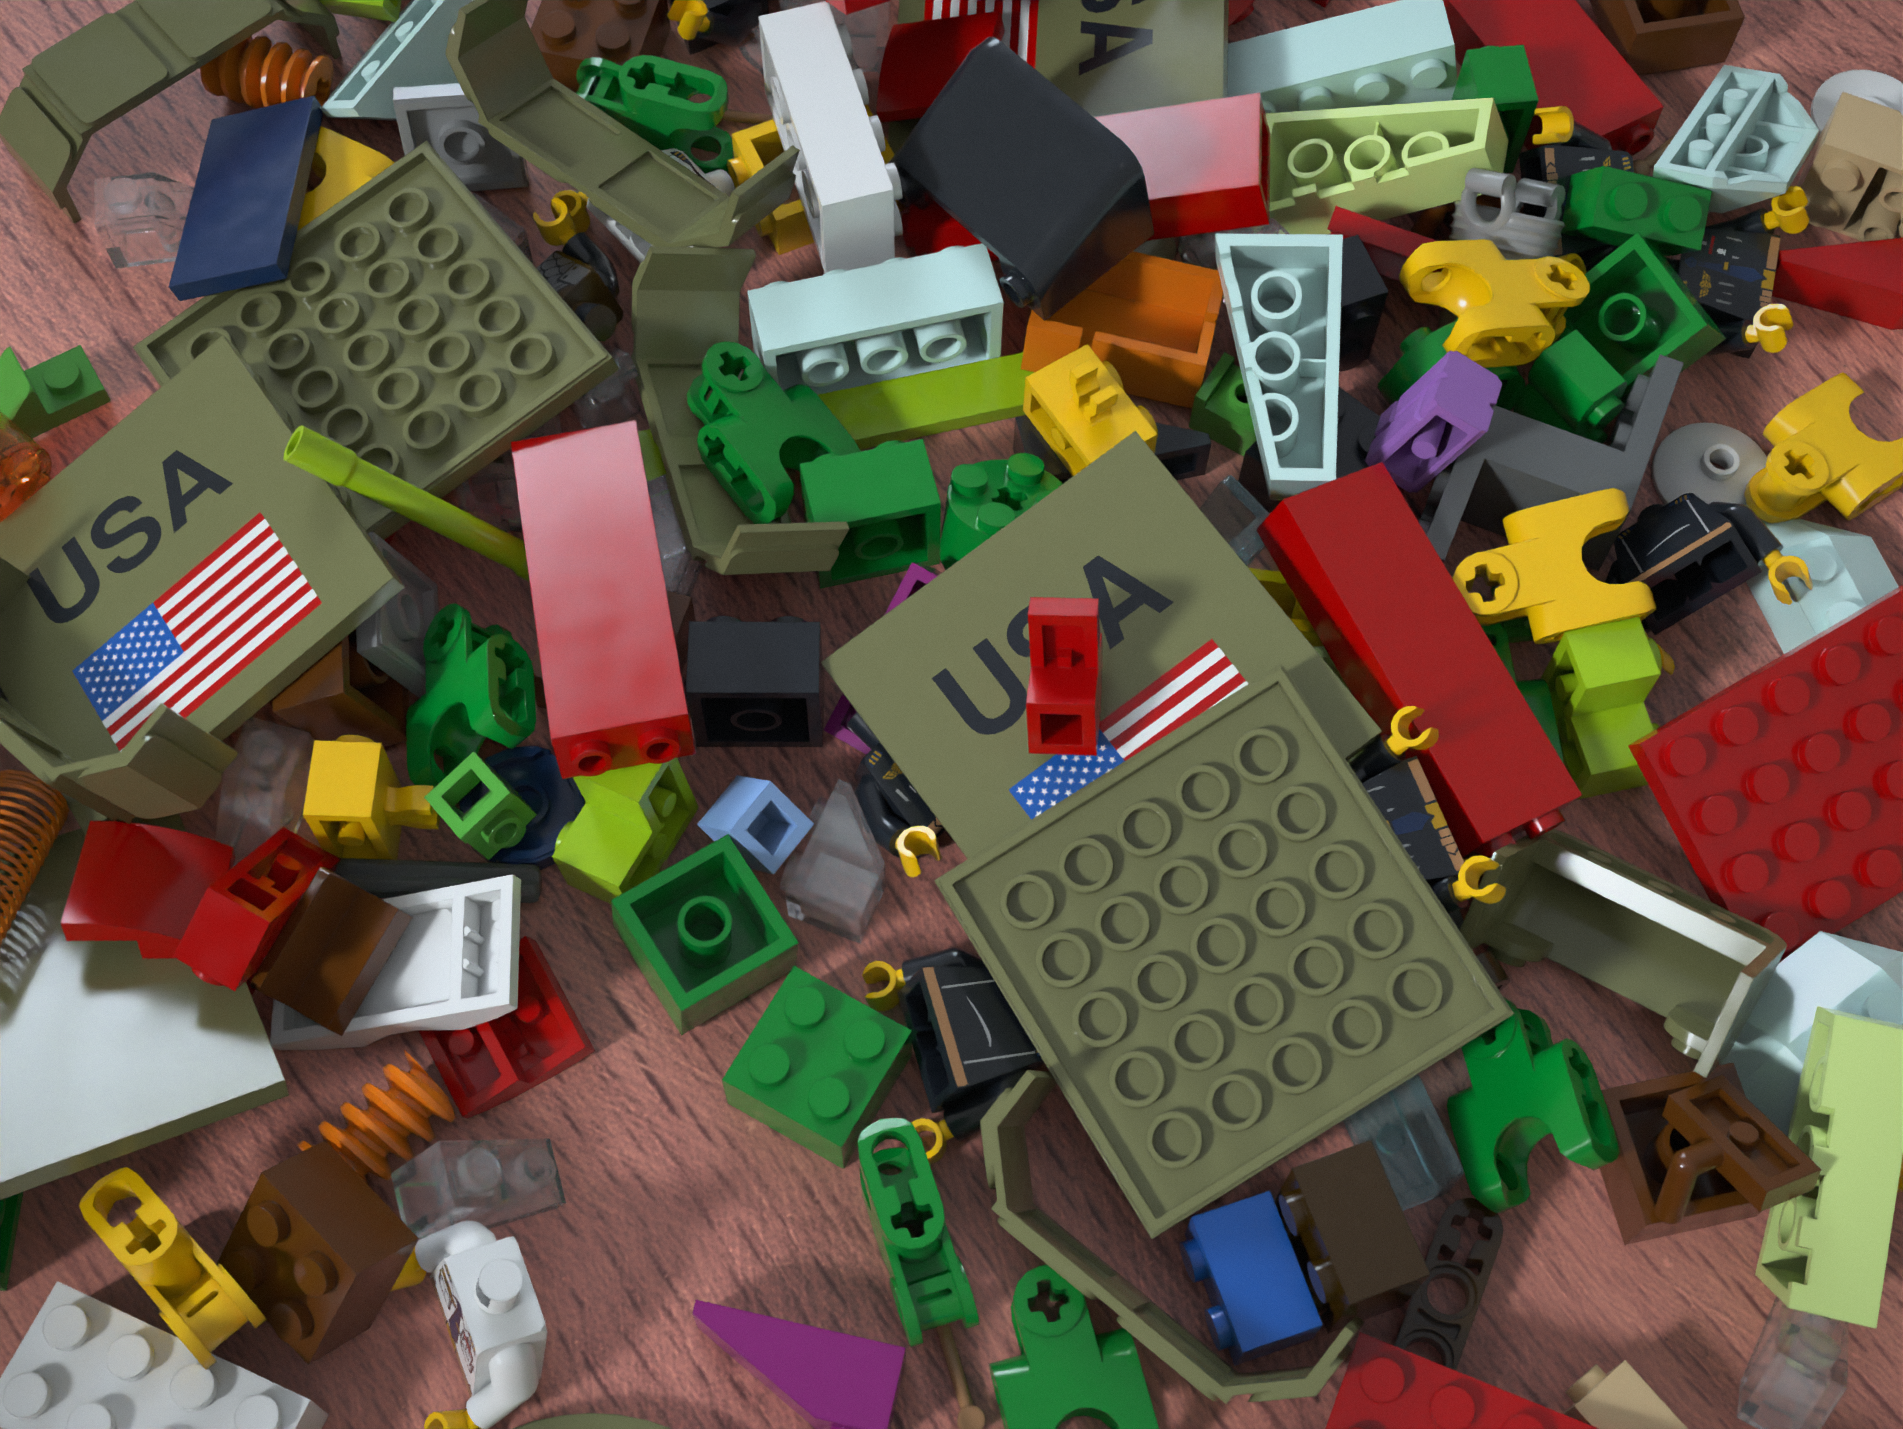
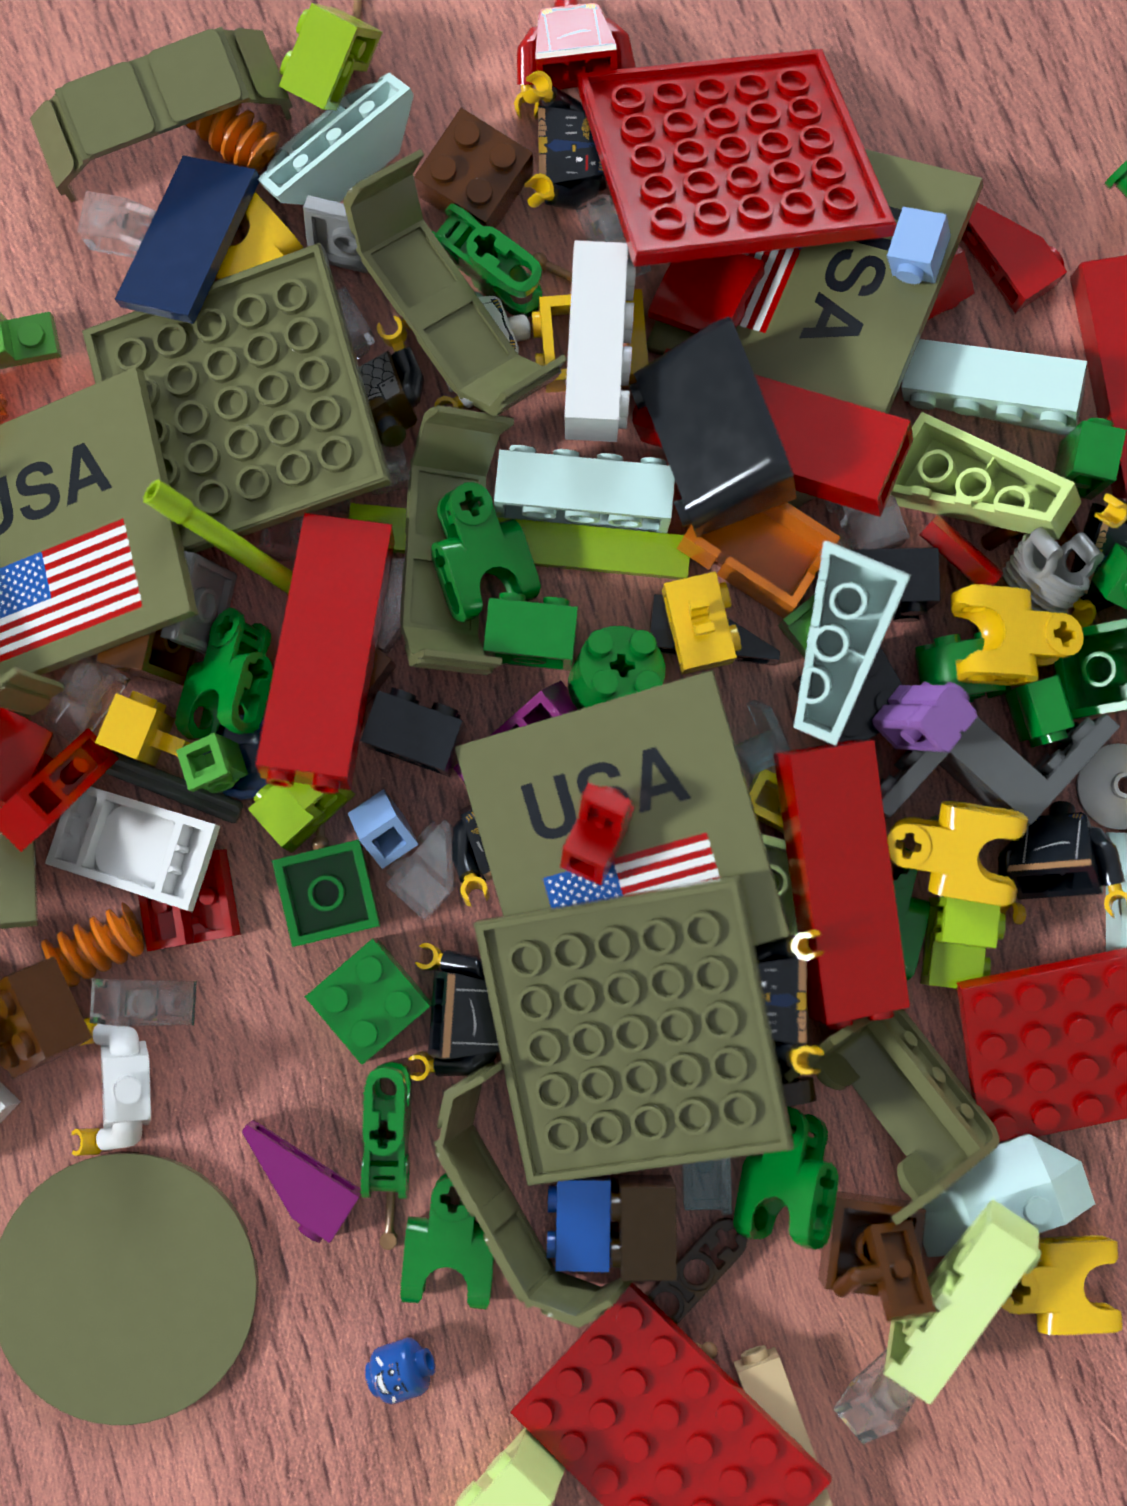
camera: 20 degrees right, 20 degrees up
reddish brown panel [251,867,413,1036] -> none

